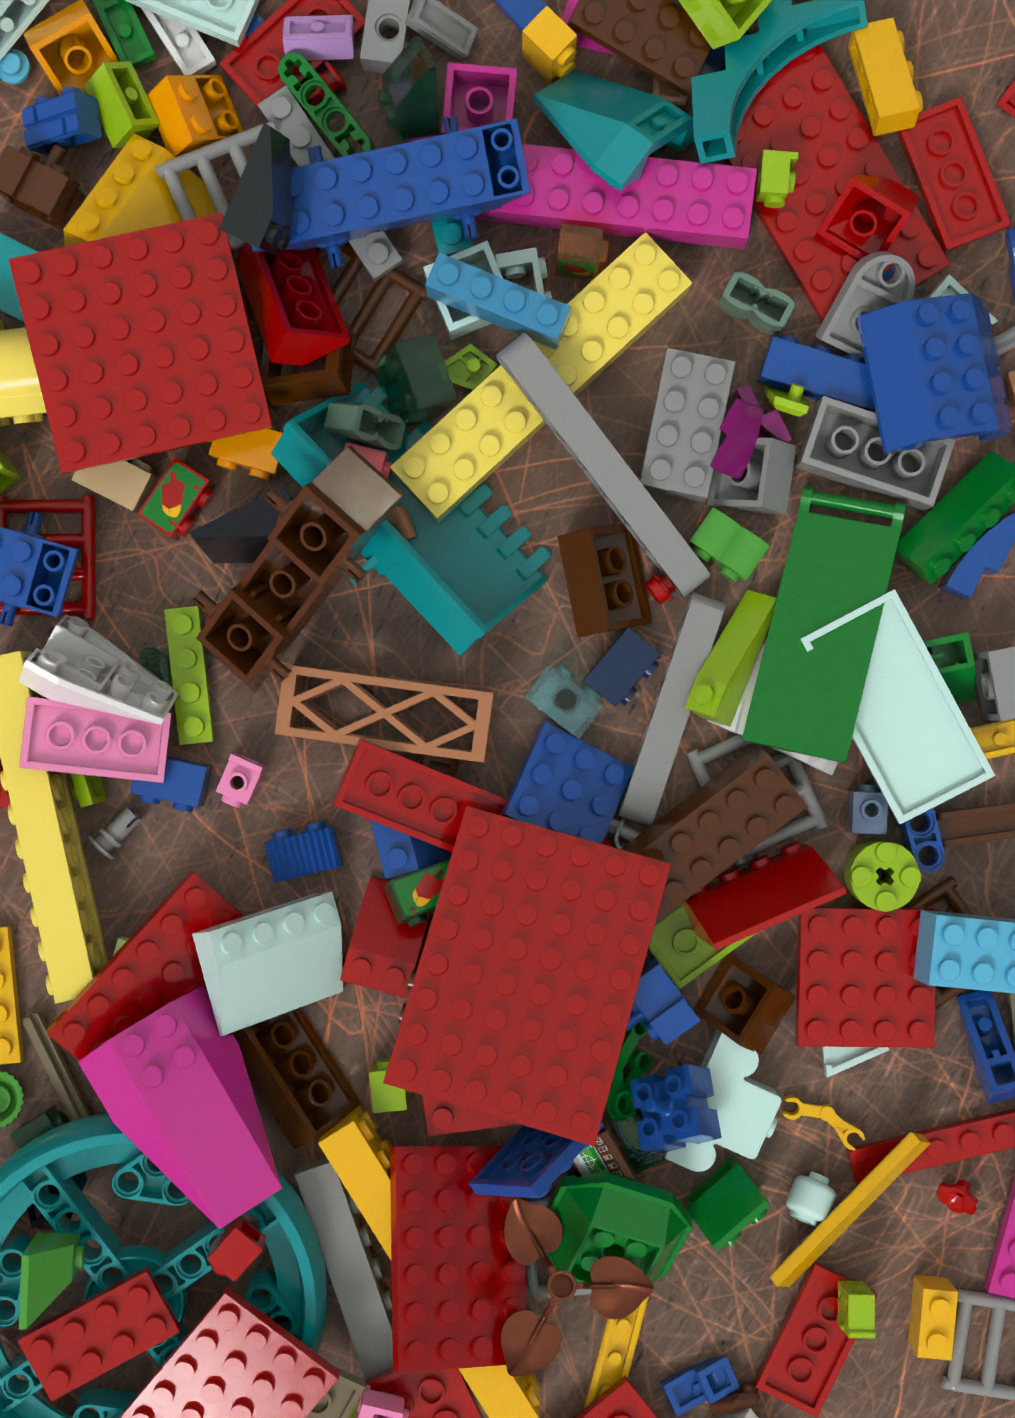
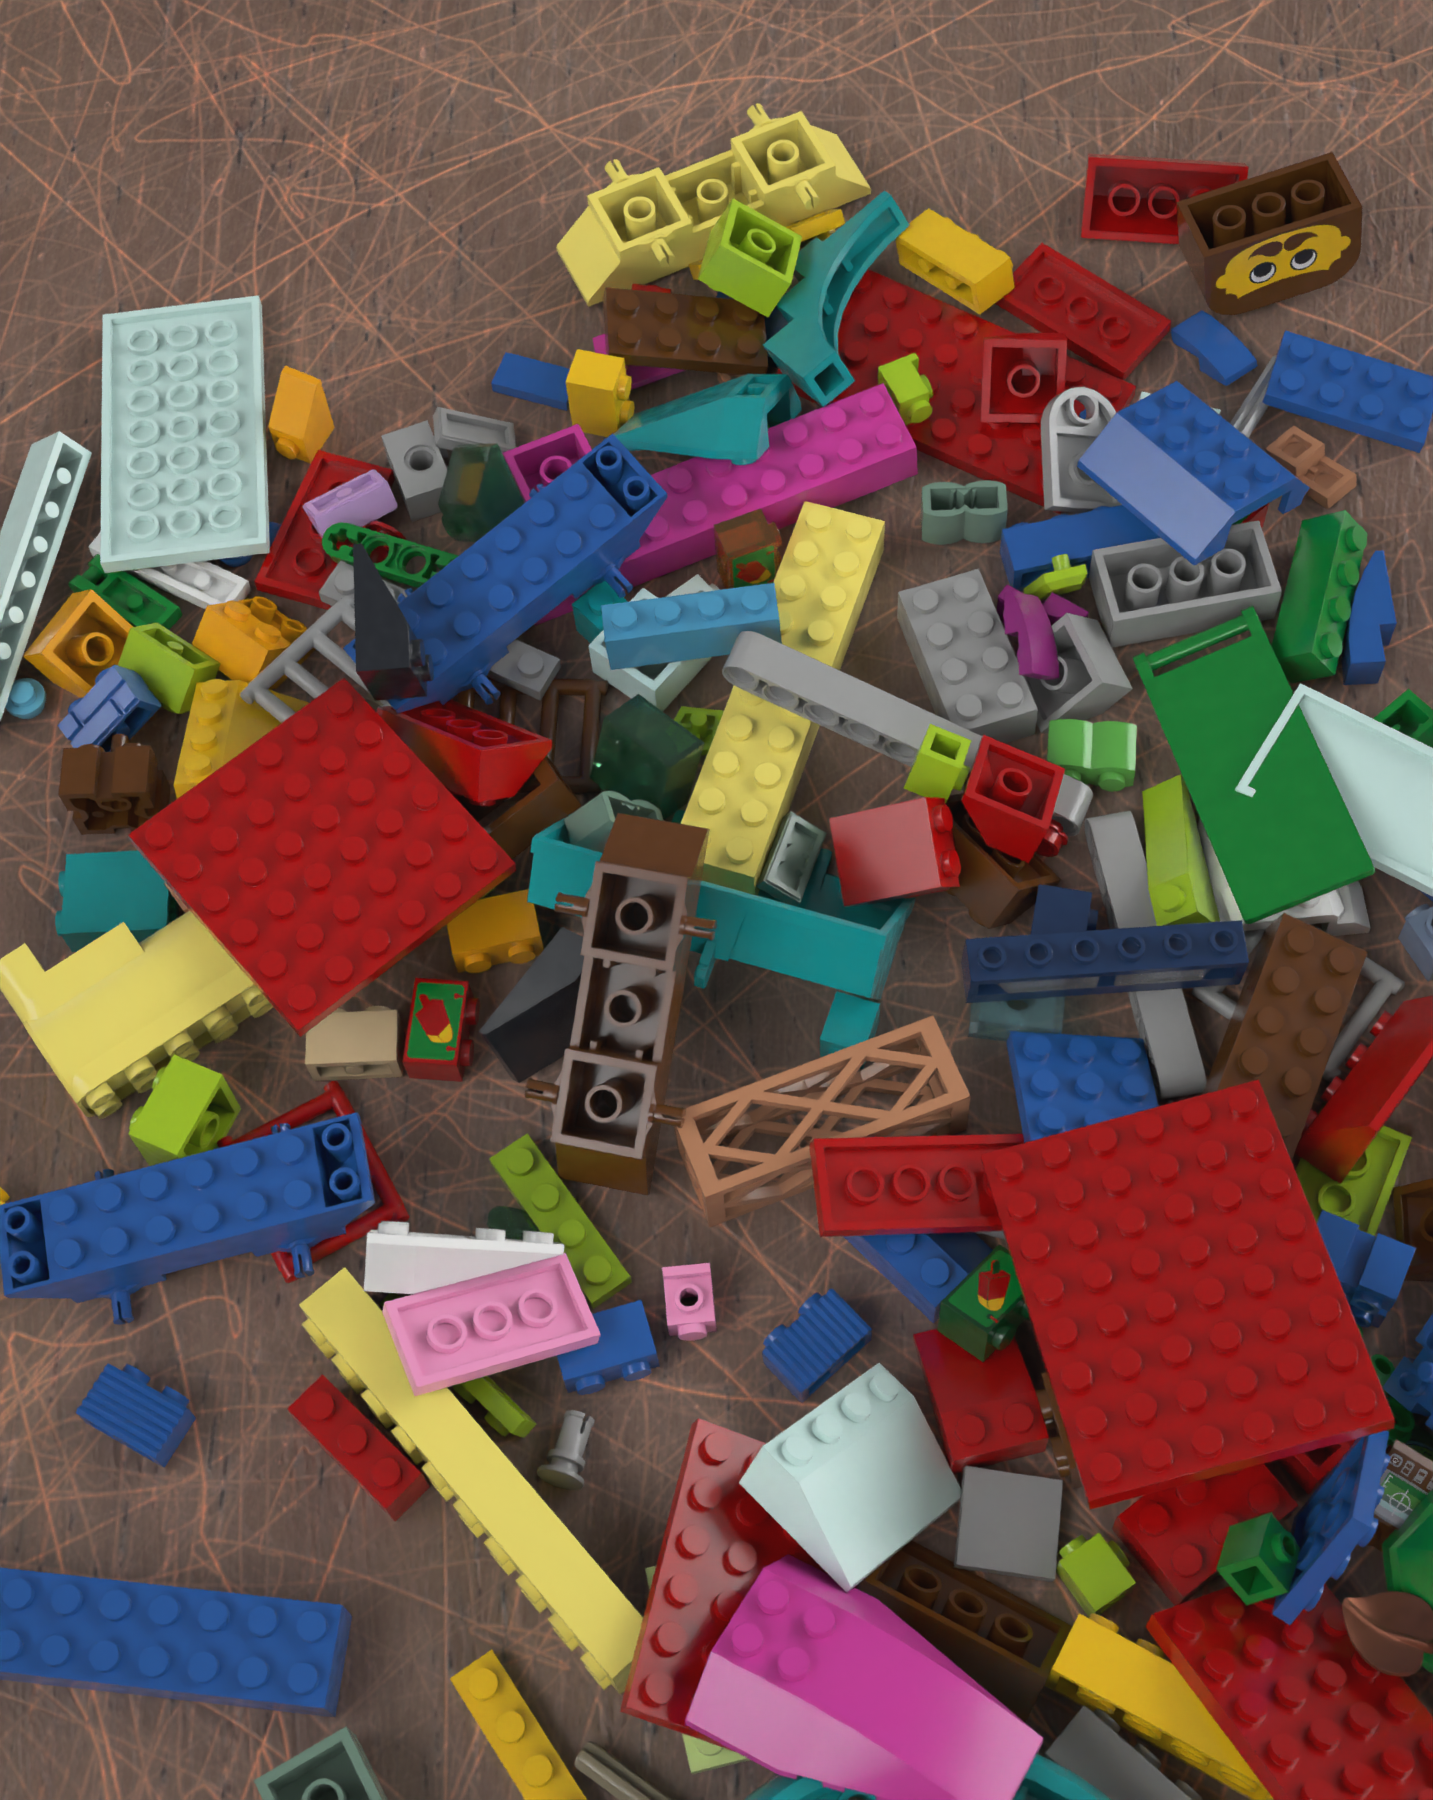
camera: 20 degrees left, 25 degrees down
none -> sand green plate [756,811,827,906]
none -> teal brick [820,991,880,1069]
none -> red brick [829,797,961,907]
none -> lime brick [903,724,972,803]
none -> light grey tile [954,1466,1063,1582]
none -> red slope [961,734,1065,863]
none -> dark blue piece [961,920,1249,1003]
none -> green brick [1216,1512,1301,1605]

